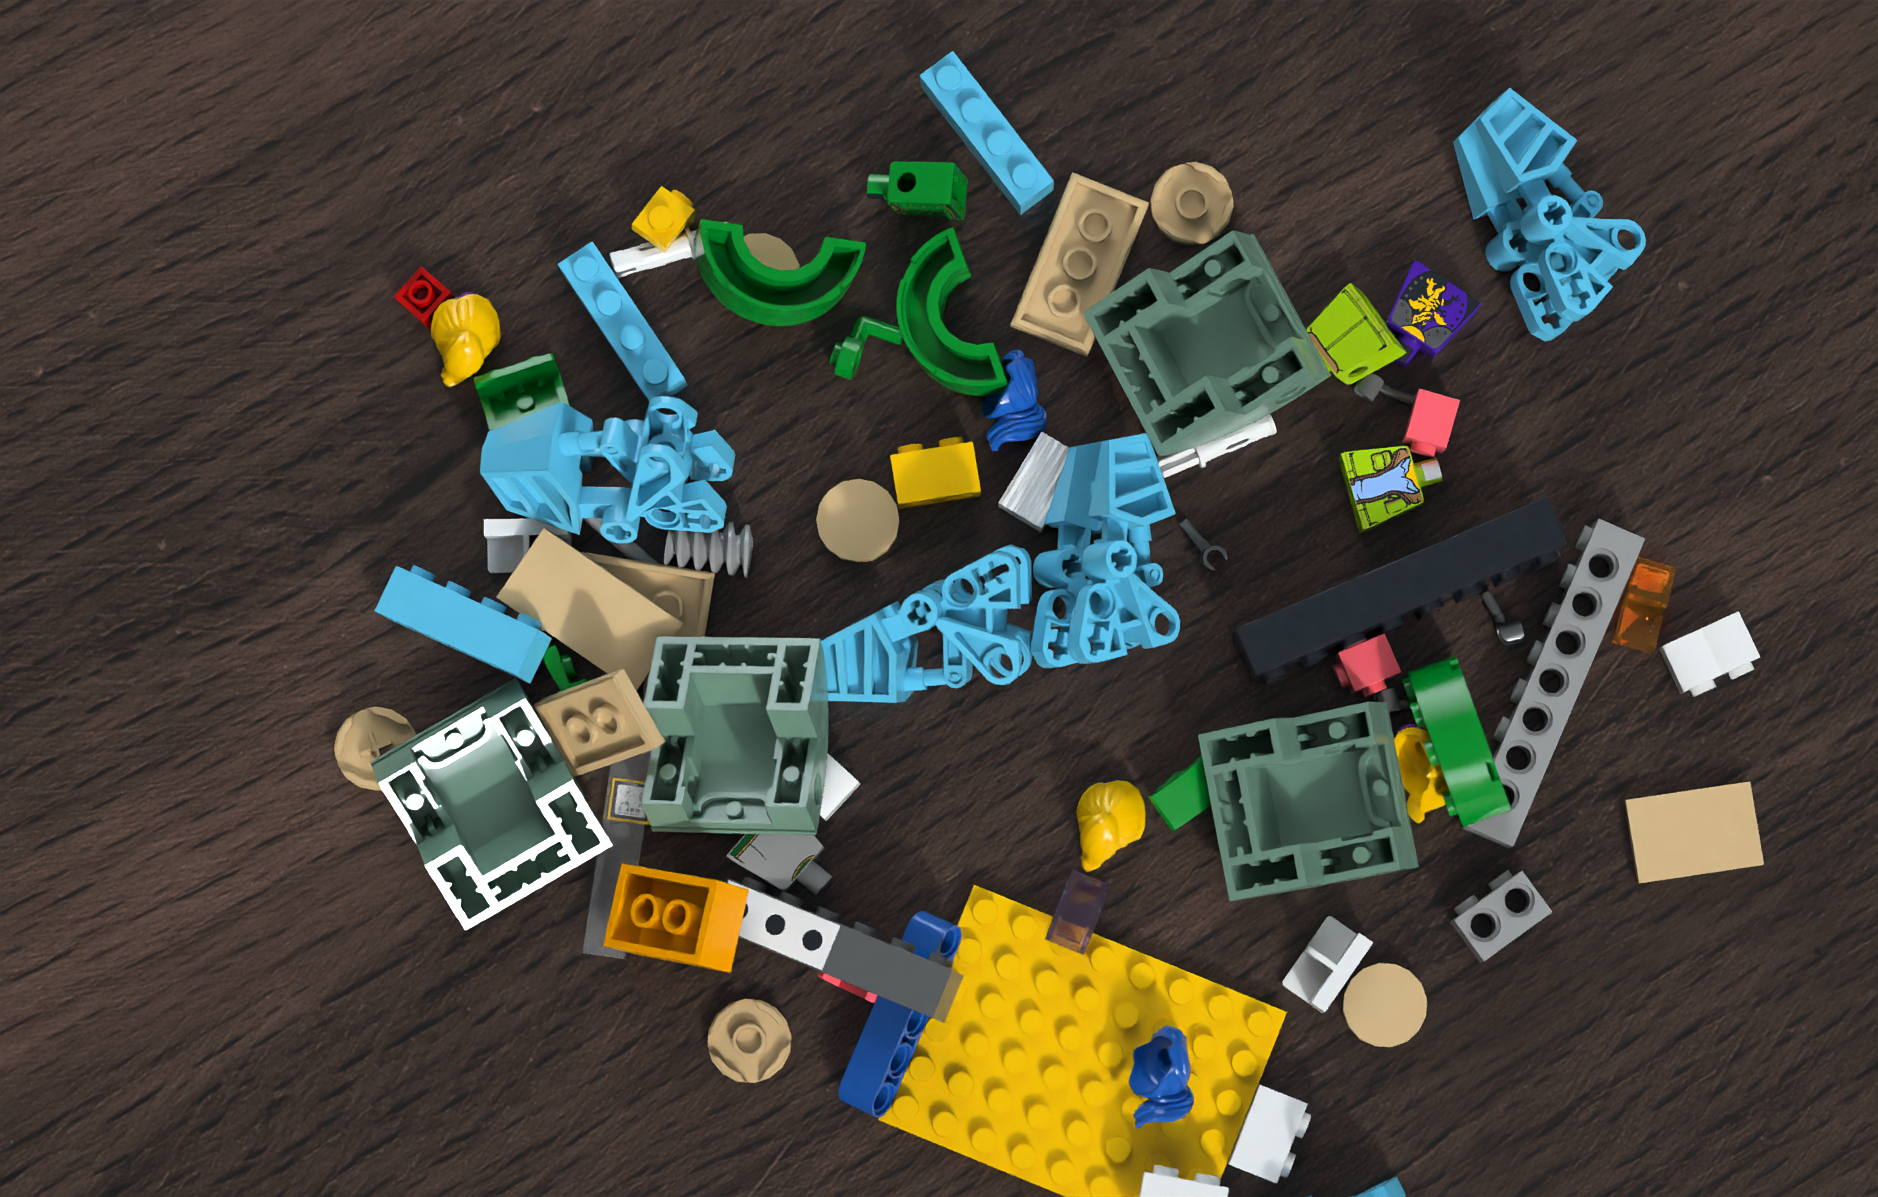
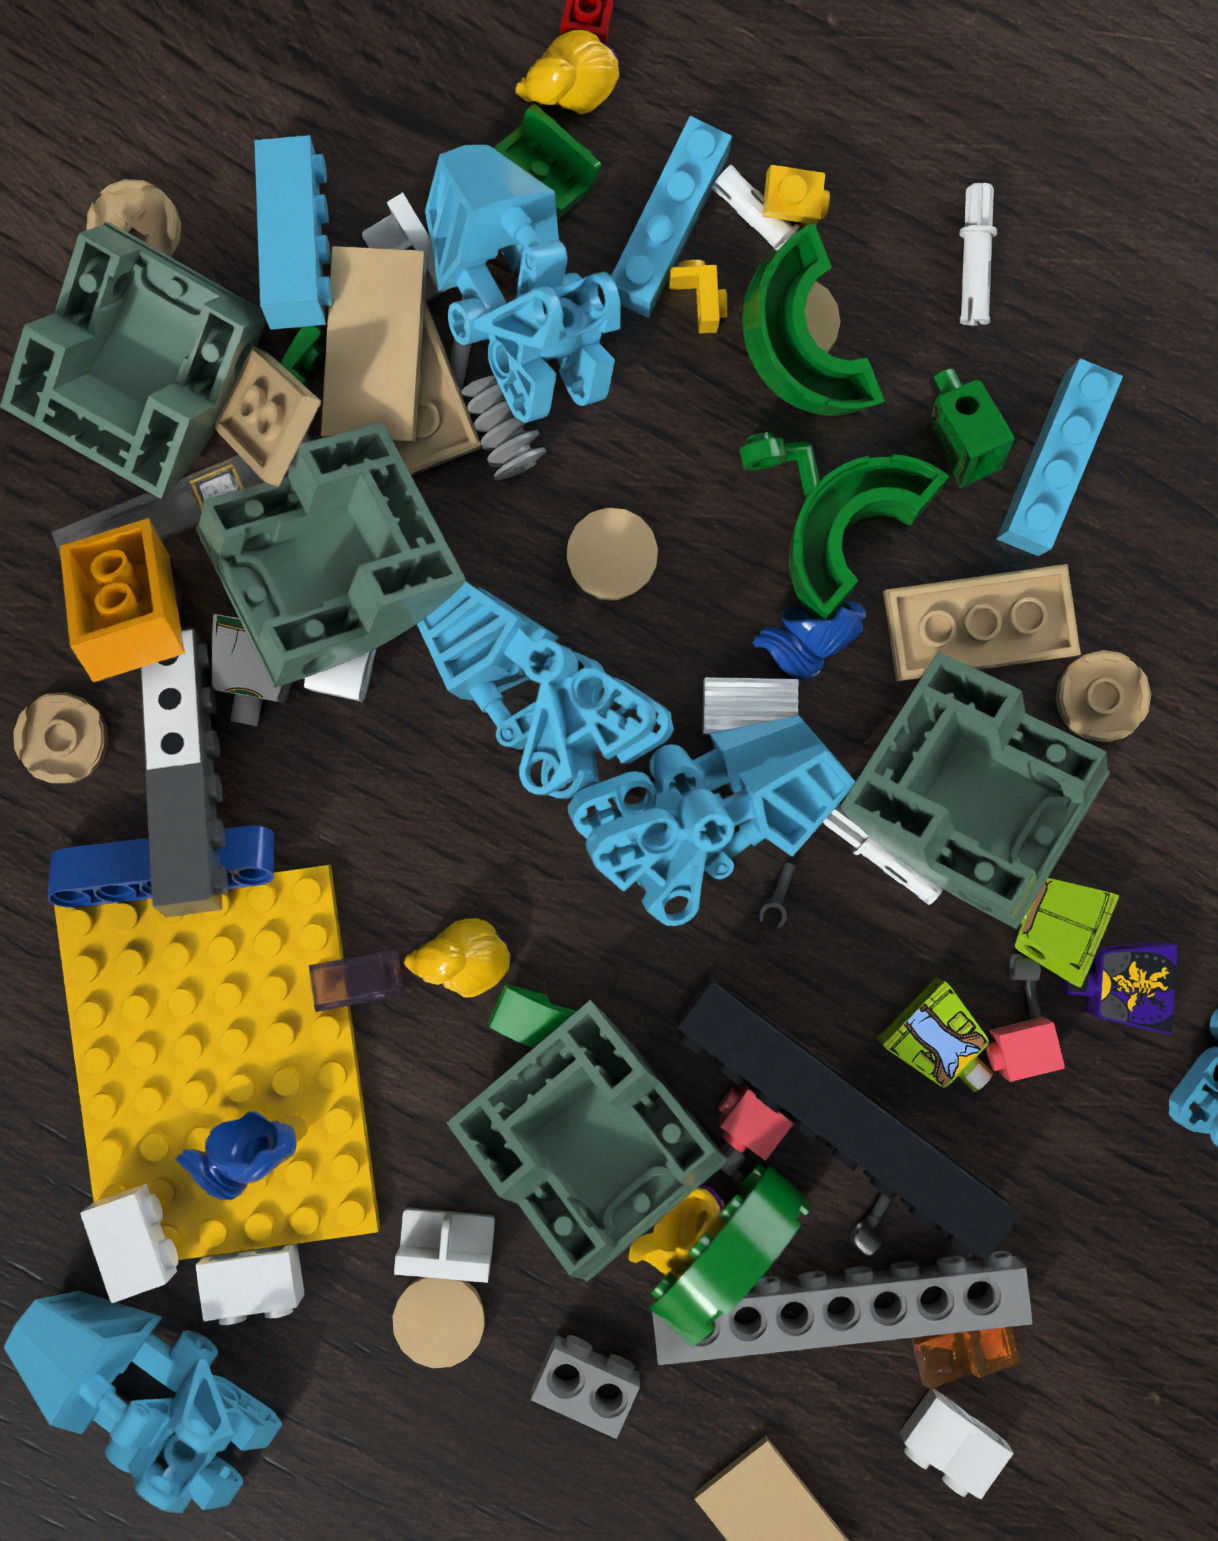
camera: 60 degrees right, 5 degrees up
yellow brick [890,437,981,509] -> none
none -> yellow bracket [669,260,727,334]
none -> white axle [960,183,997,325]

